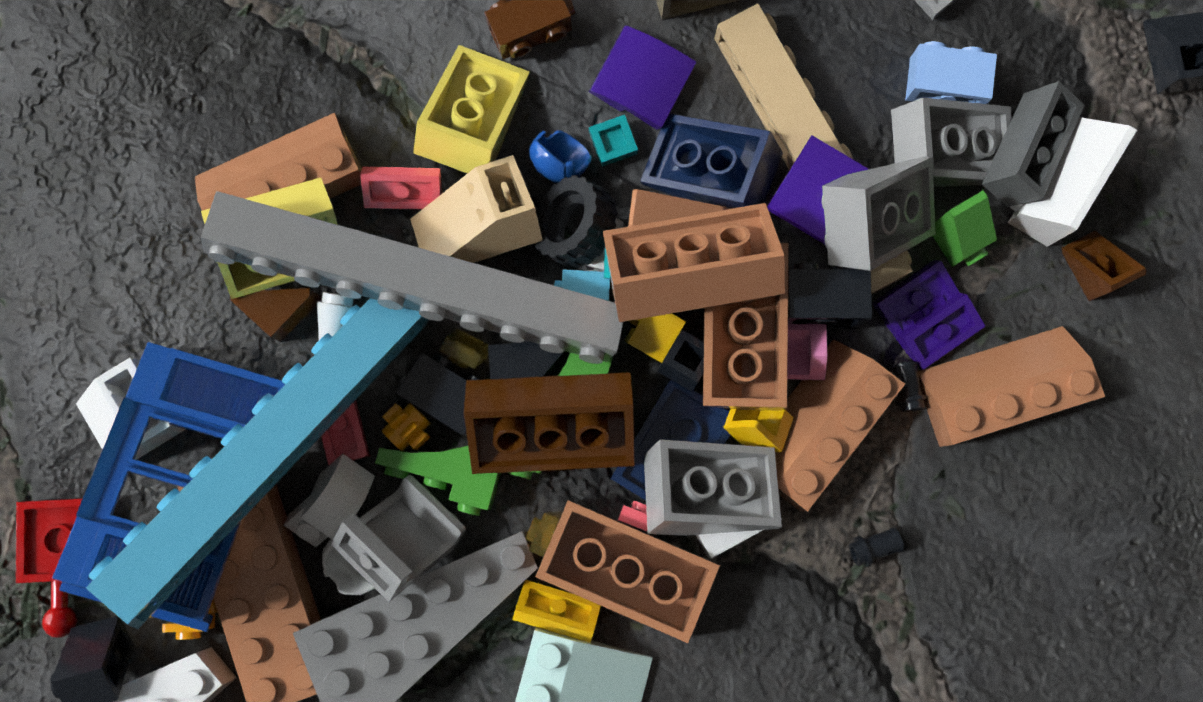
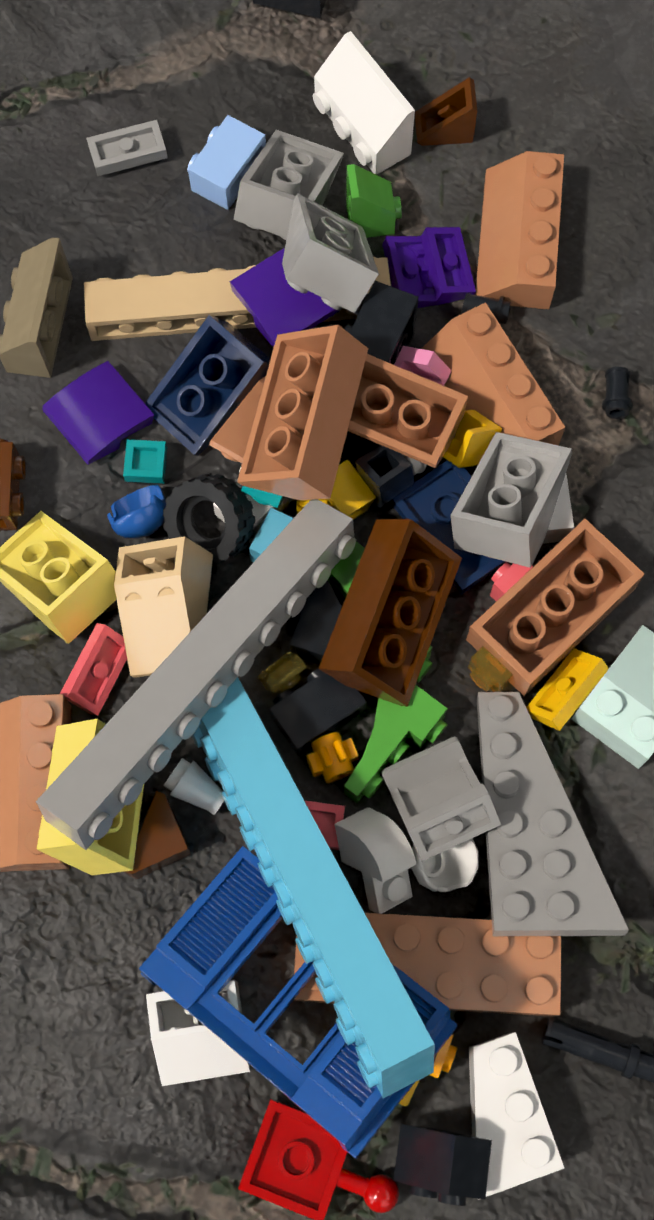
camera: 65 degrees left, 10 degrees down
dark grey brick [982,81,1084,207] -> none

